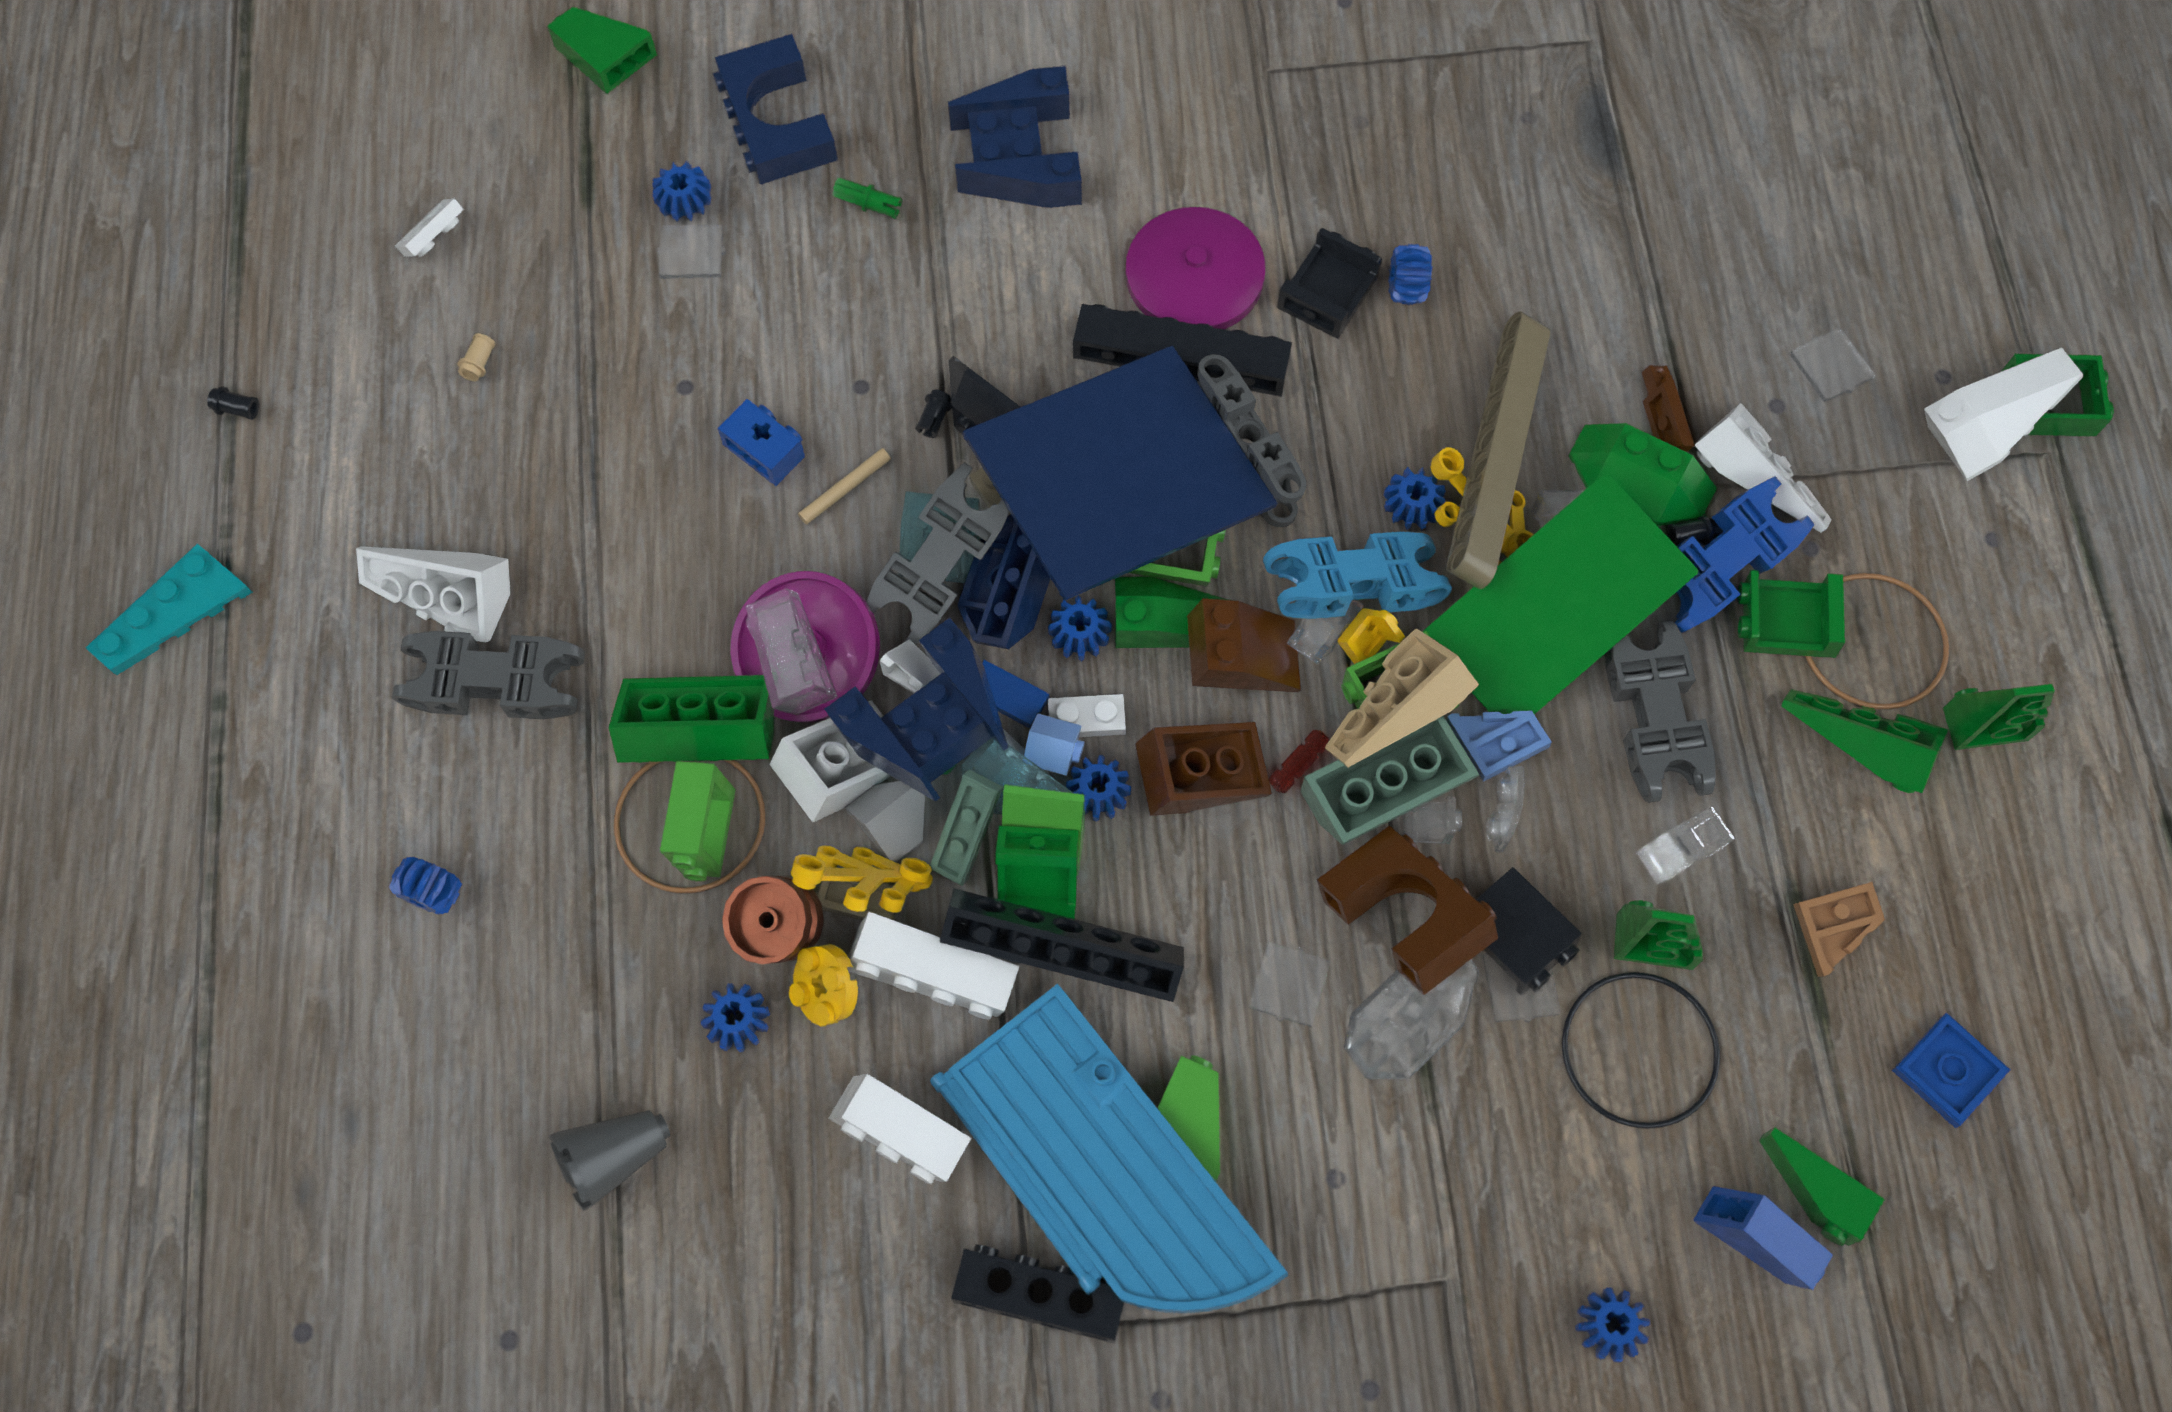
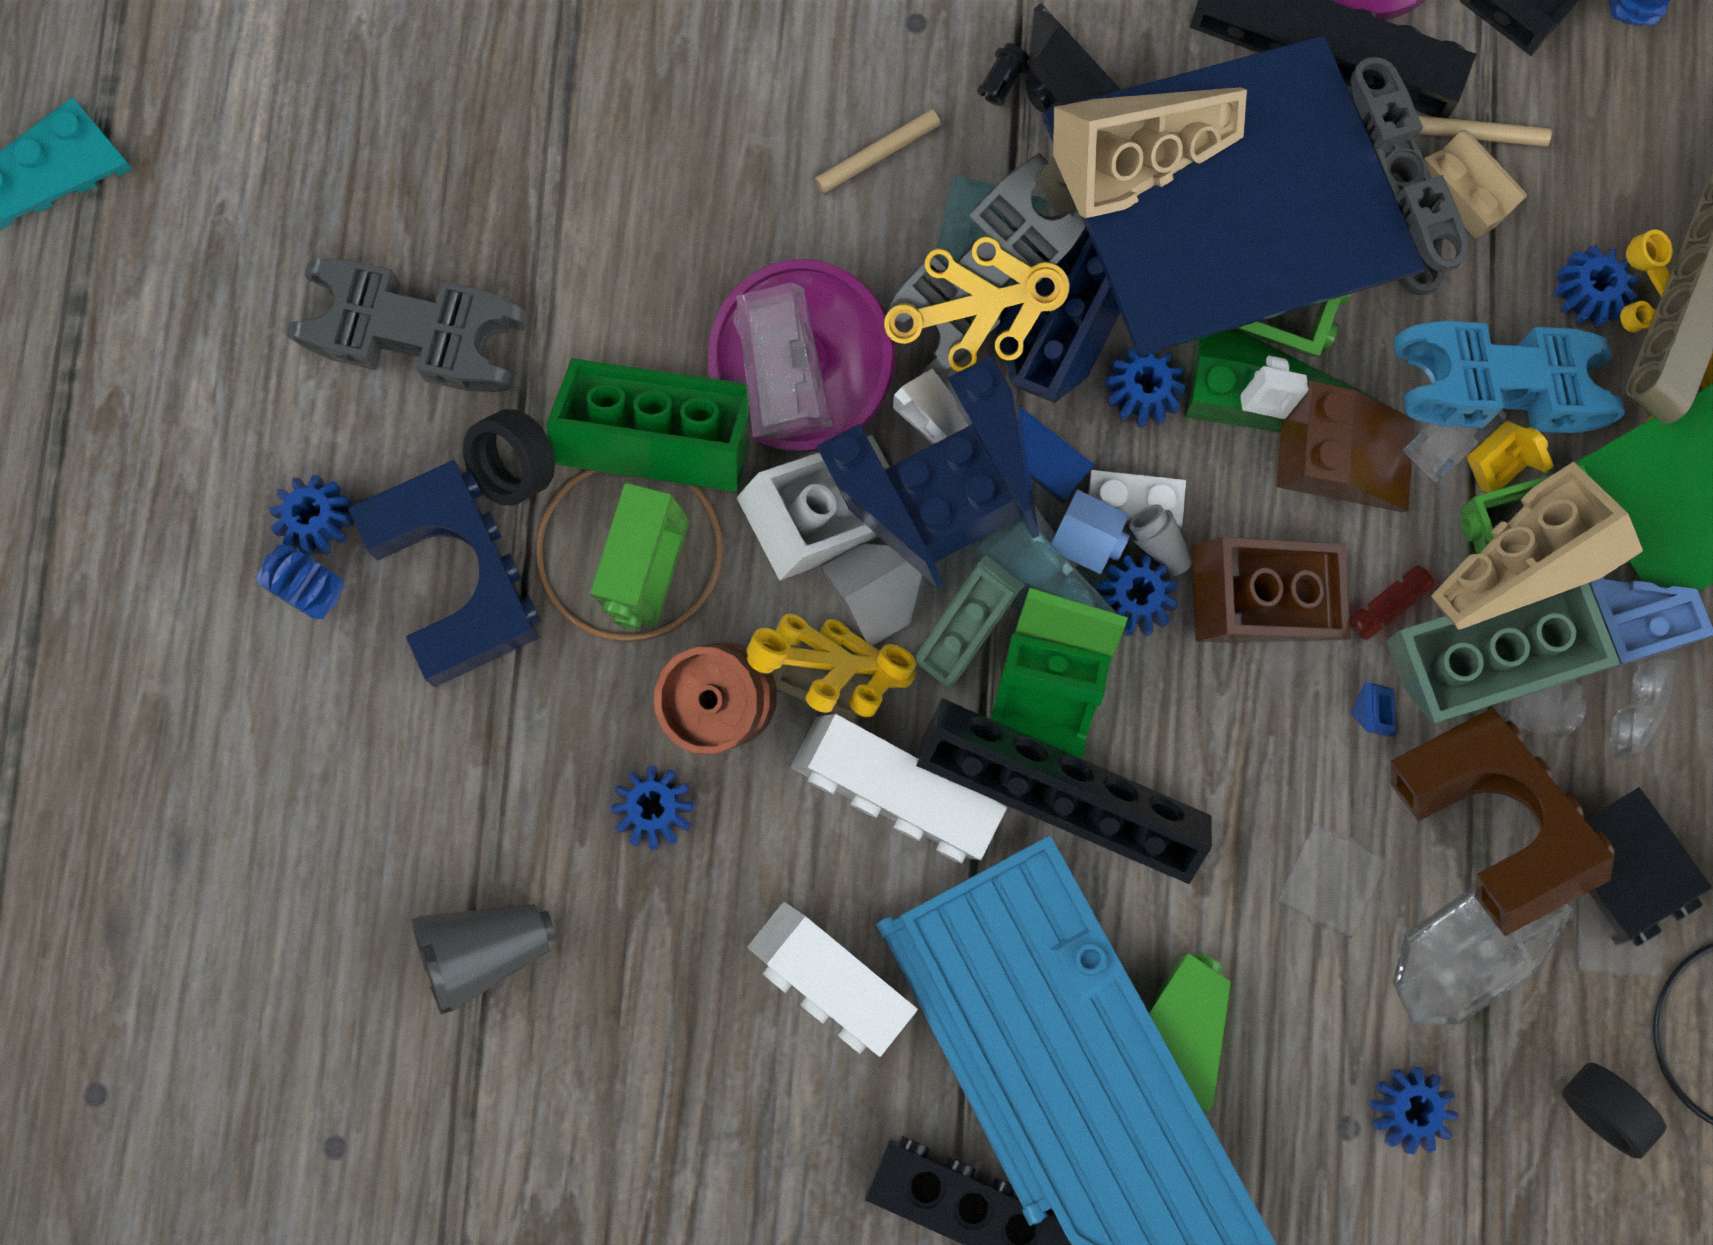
camera: 10 degrees right, 10 degrees up
white wedge [356,546,510,643] -> none
blue brick [717,399,805,486] -> none
yellow plate [789,944,858,1026] -> none
none -> blue gear [269,475,354,557]
none -> dark blue arch [348,460,541,687]
none -> black tyre [463,409,555,506]
none -> yellow plant [884,236,1069,372]
none -> tan wedge [1053,87,1247,218]
none -> light grey cone [1129,504,1192,576]
none -> white tile [1240,355,1309,419]
none -> blue slope [1350,683,1397,737]
none -> blue gear [1369,1066,1459,1154]
none -> tan bar [1418,115,1552,147]
none -> tan bracket [1424,130,1527,239]
none -> black tyre [1562,1063,1667,1159]

